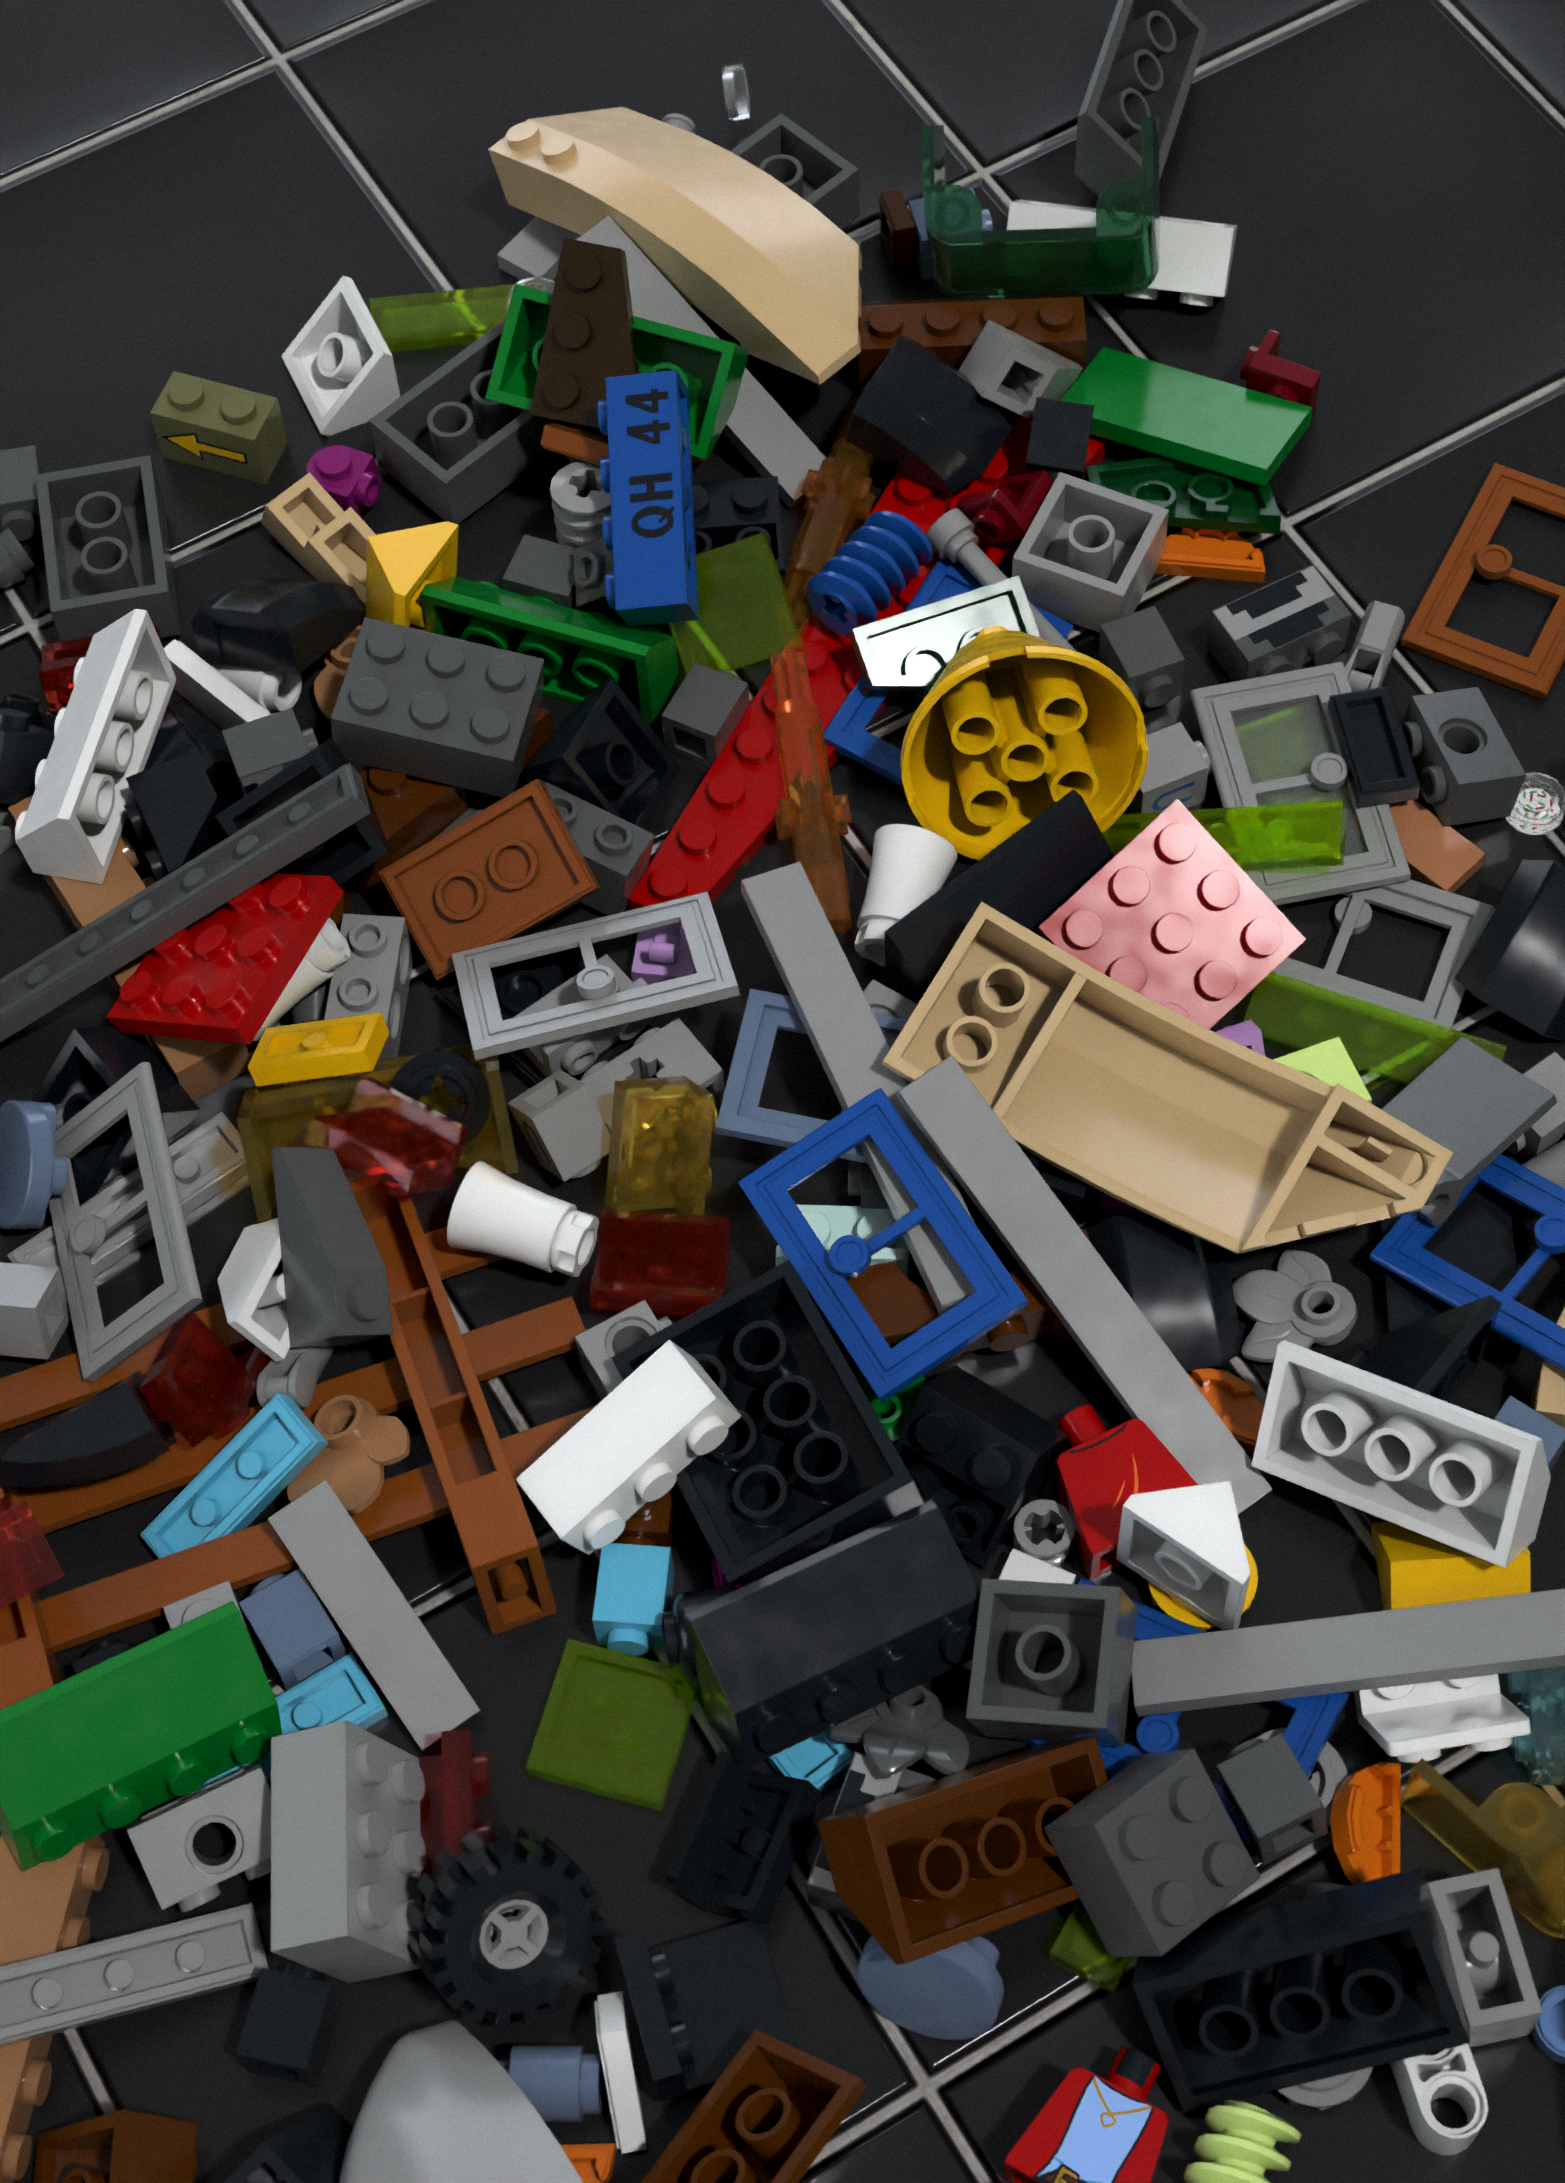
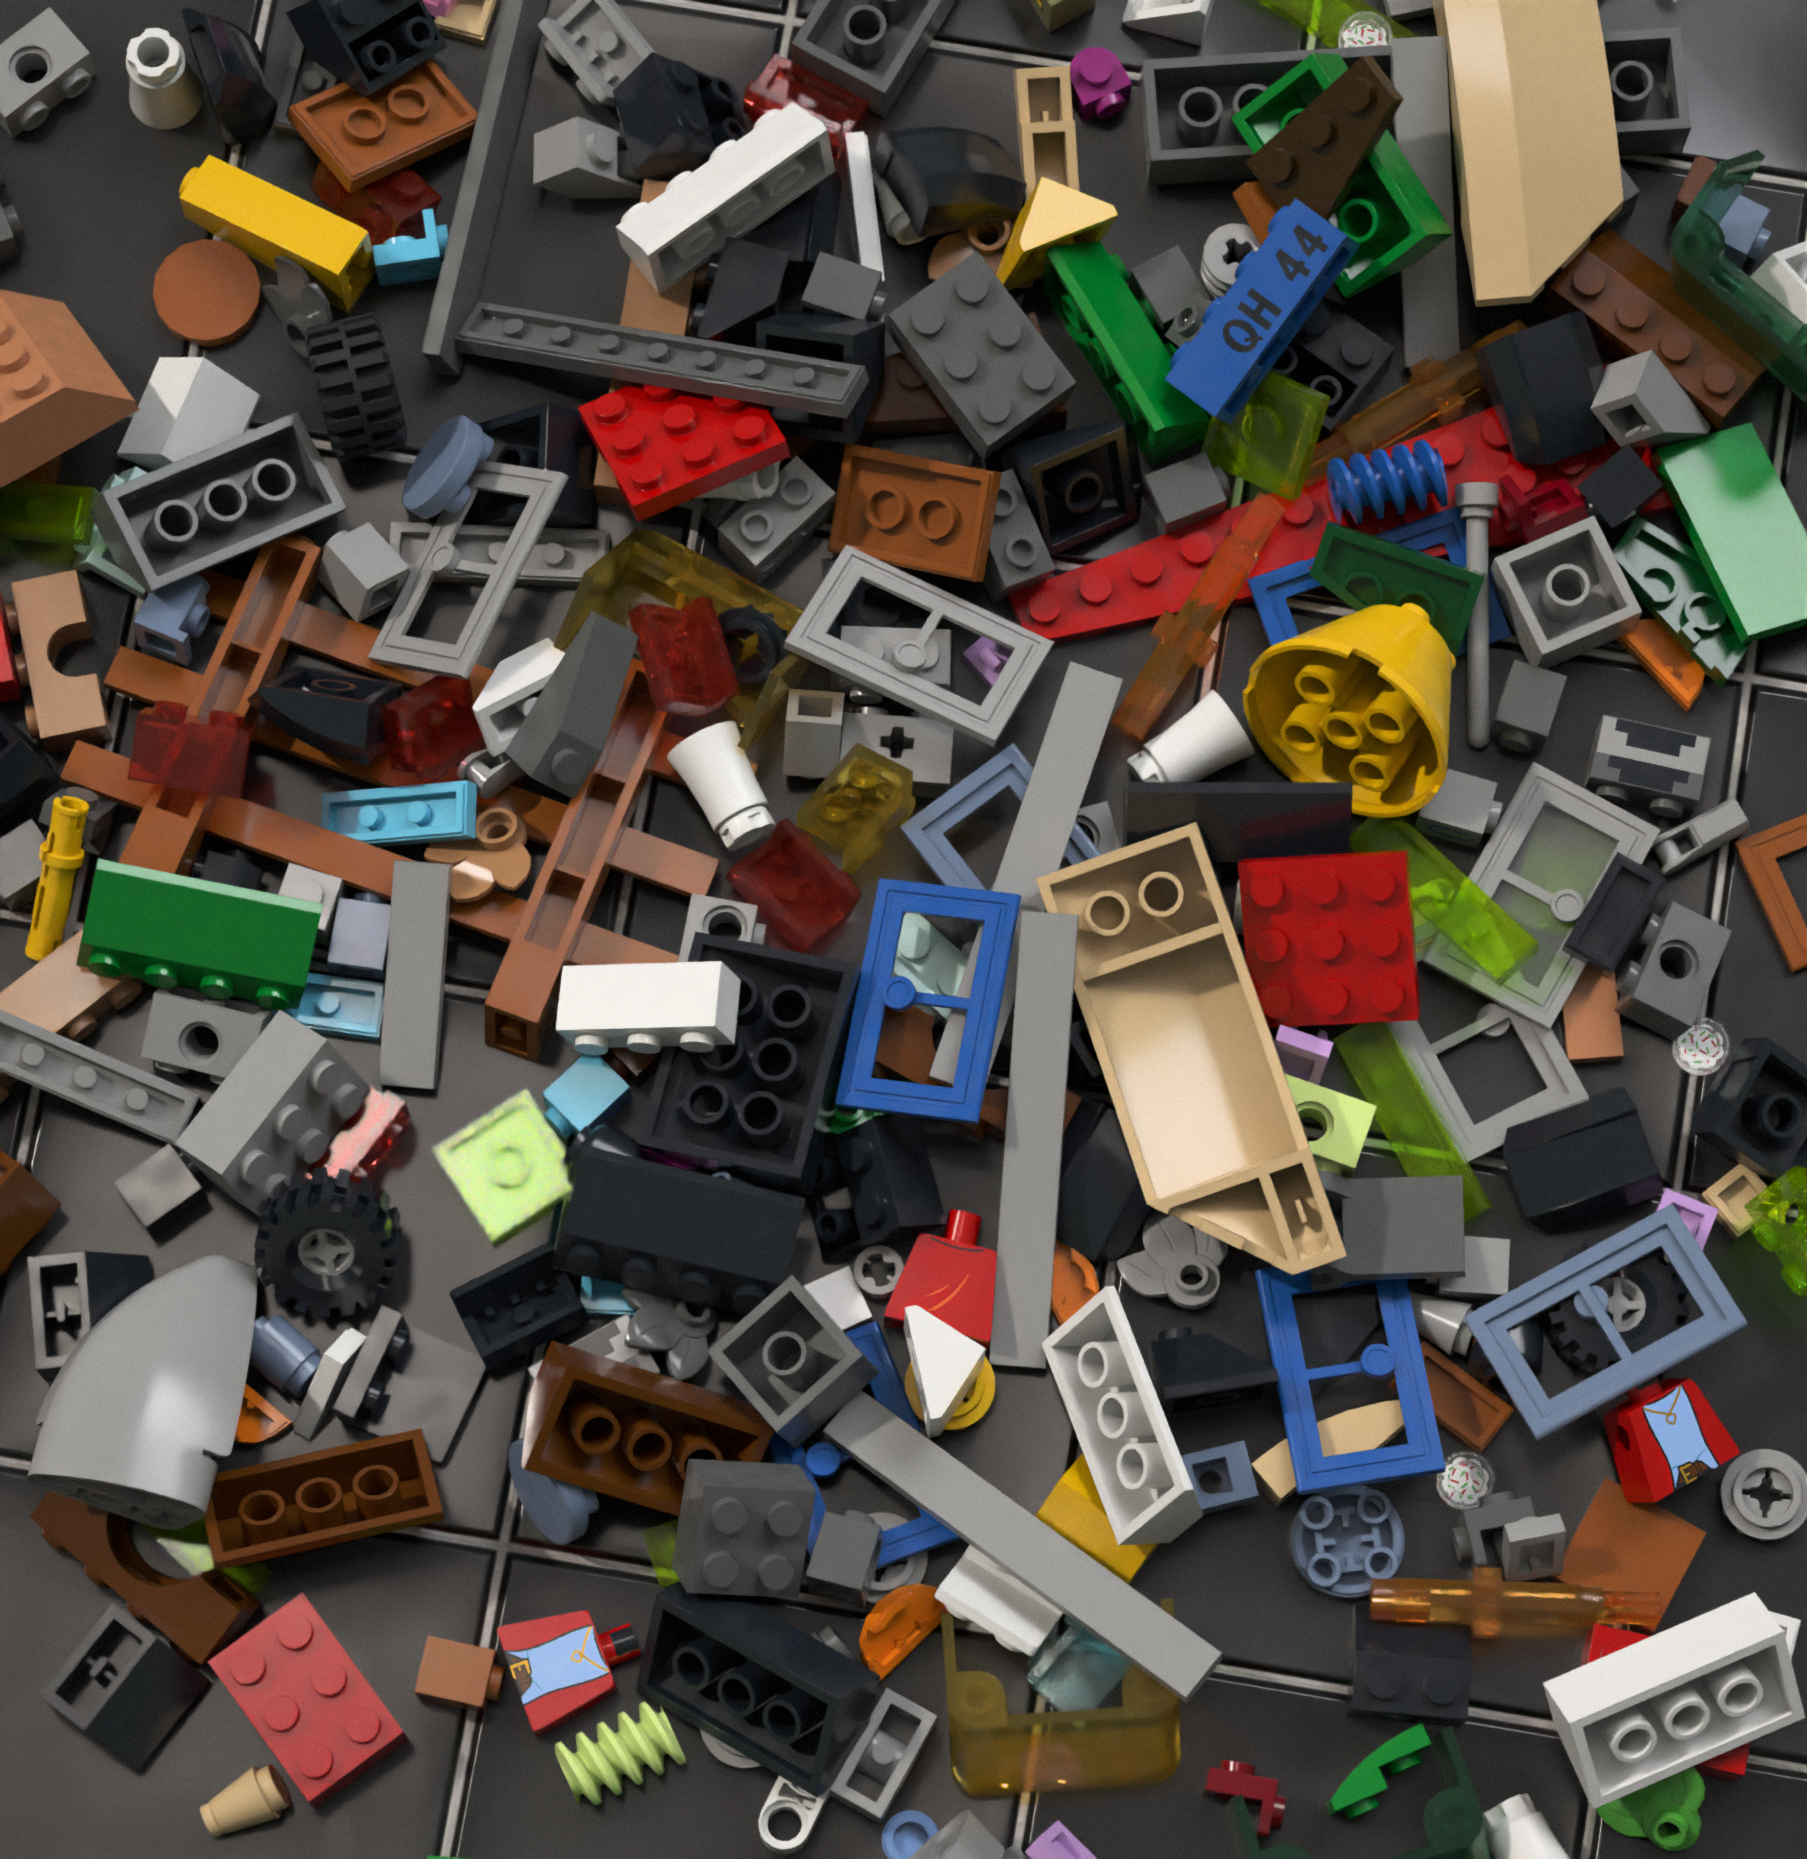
camera: 35 degrees right, 15 degrees up
yellow plate [247,1012,390,1087] -> none

